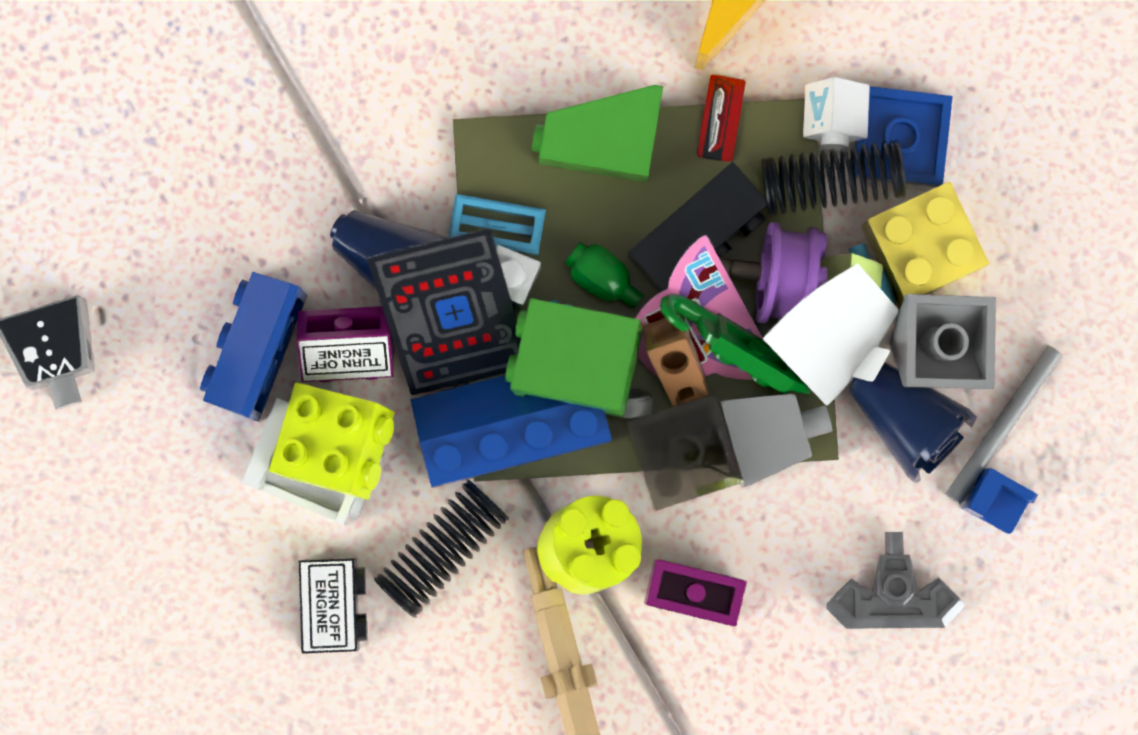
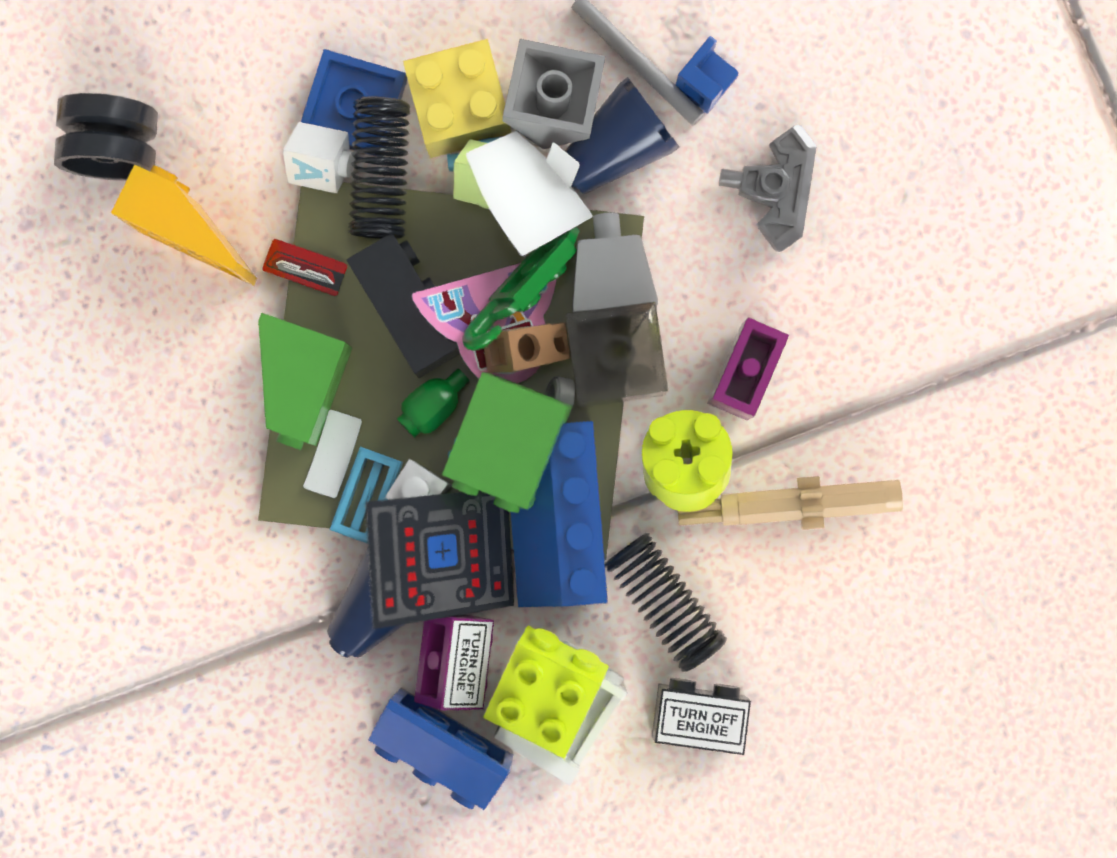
camera: 70 degrees left, 0 degrees up
medium lavender wheel [719,222,827,324] -> none
none -> white sticker [303,410,362,498]

